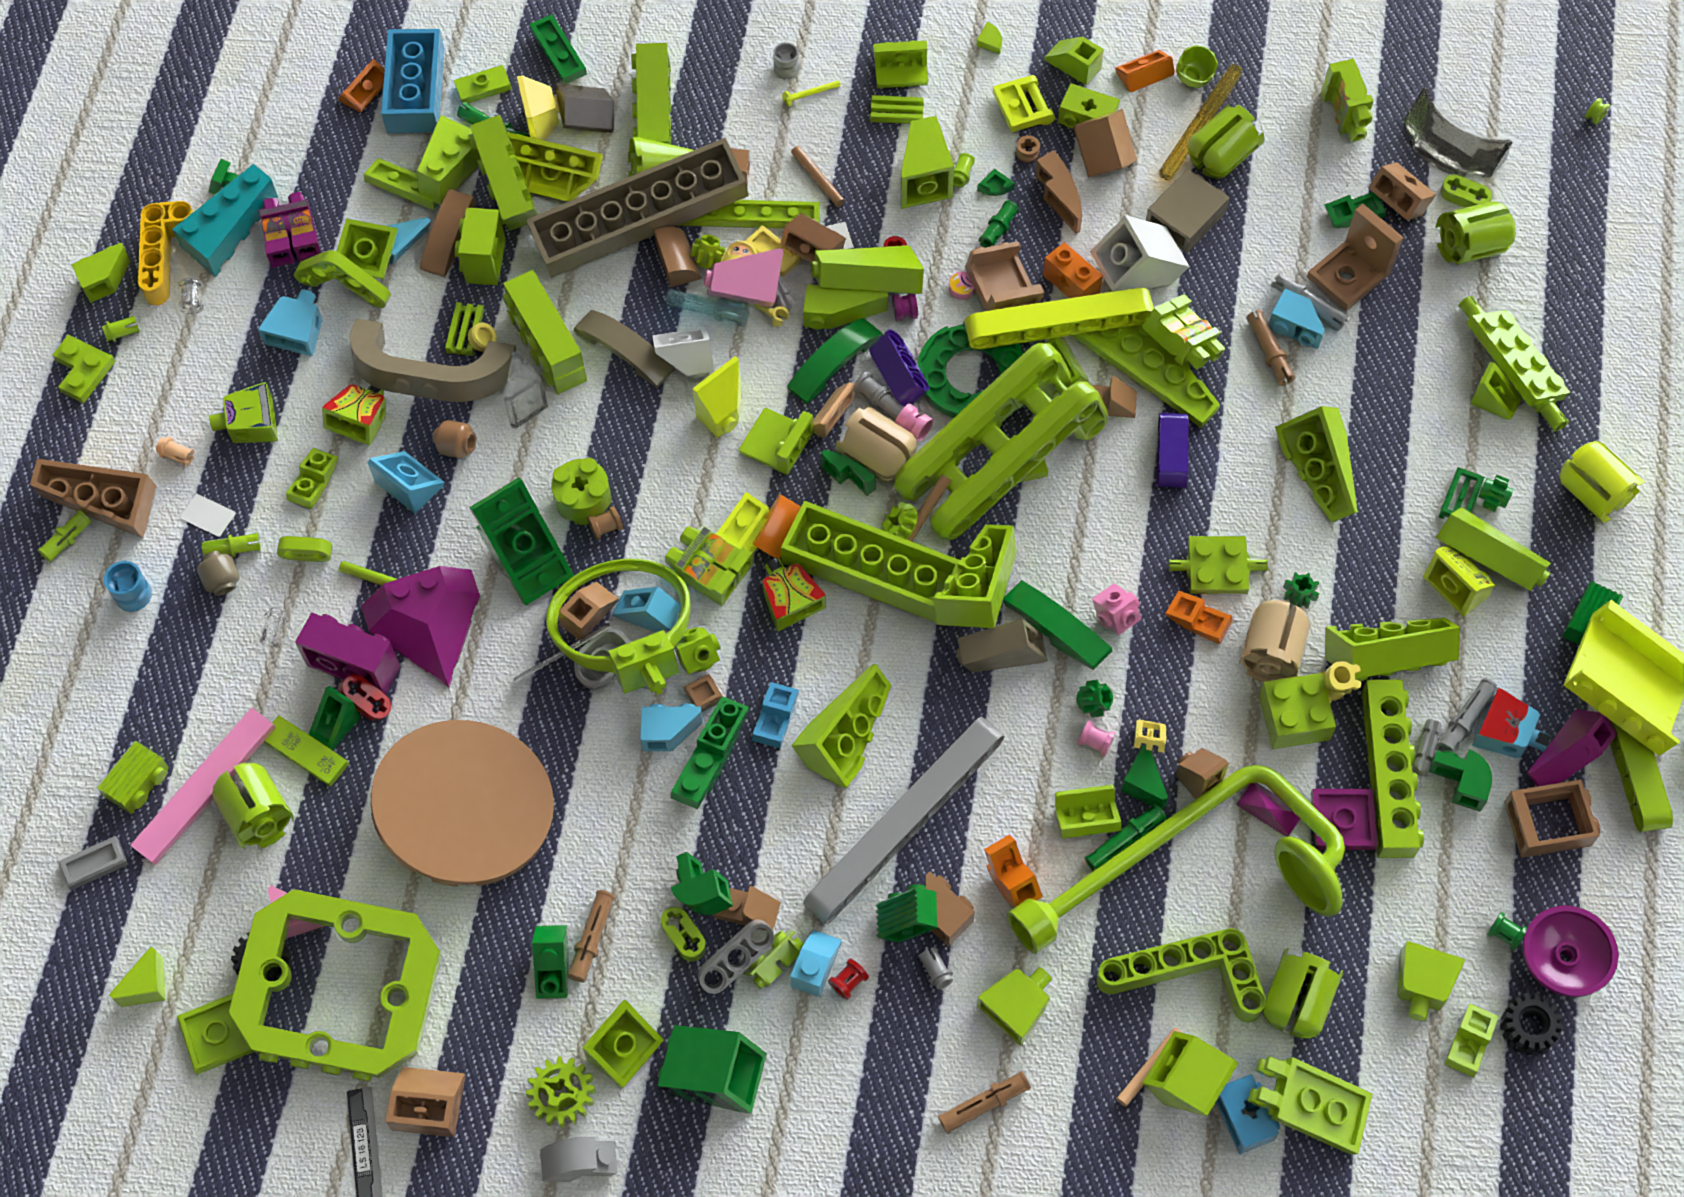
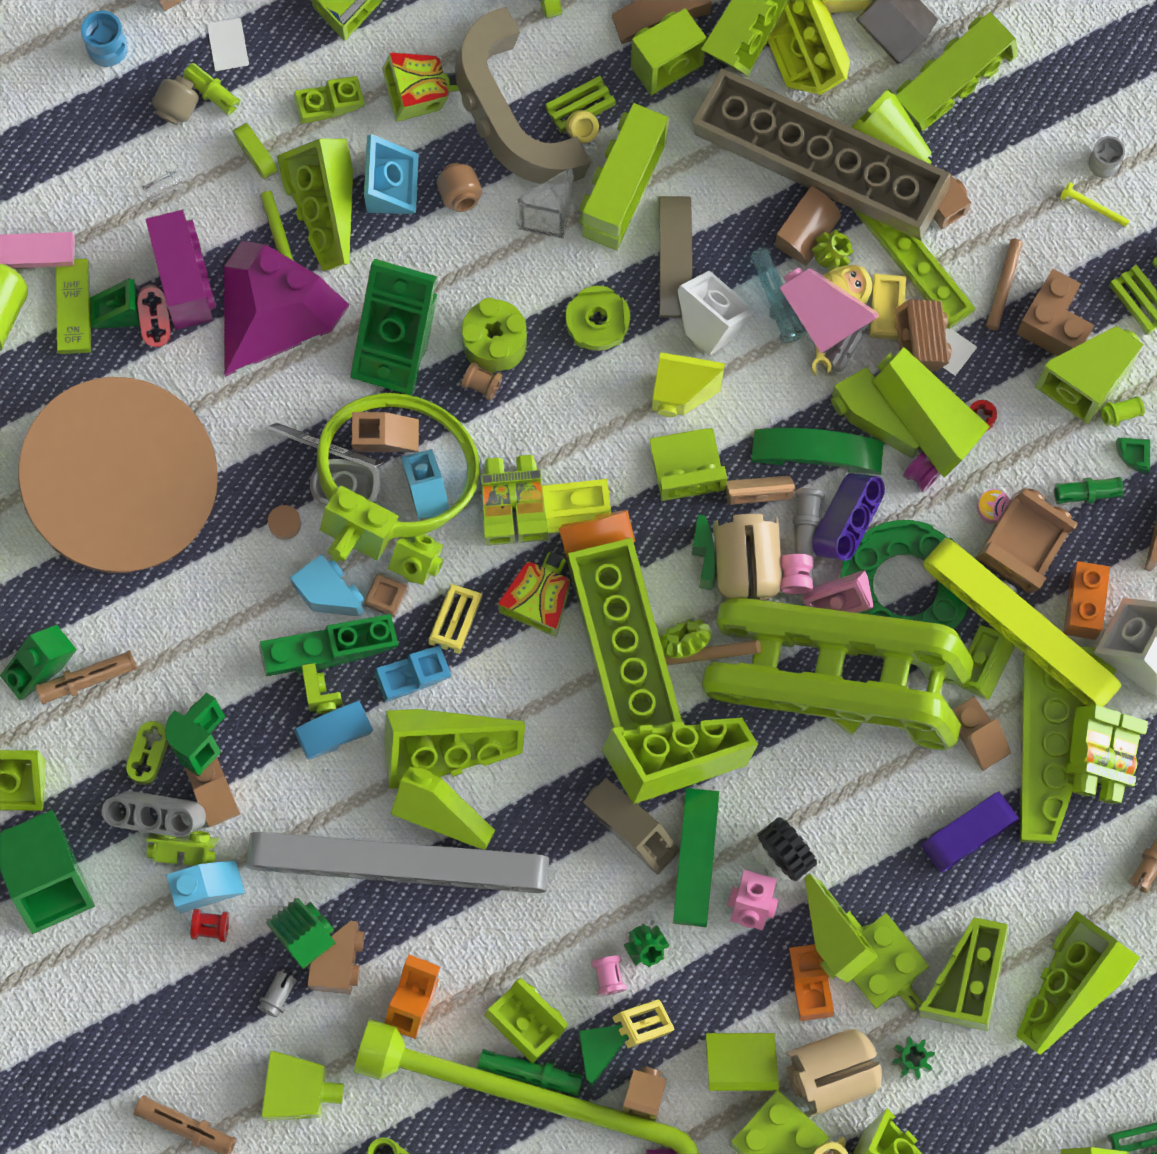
camera: 50 degrees right, 10 degrees up
none -> medium nougat tile [268,505,302,540]
none -> lime wedge [277,138,353,272]
none -> dark azure slope [294,701,373,760]
none -> lime bracket [302,663,343,714]
none -> lime slope [391,766,495,850]
none -> light yellow tile [429,584,482,654]
none -> lime plate [566,286,630,351]
none -> lime tile [706,1033,779,1091]
none -> black tyre [757,817,817,882]
none -> bright pink slope [802,570,873,613]
none -> lime slope [804,873,879,983]
none -> lime wedge [919,917,1009,1032]
none -> medium nougat brick [1017,268,1095,356]

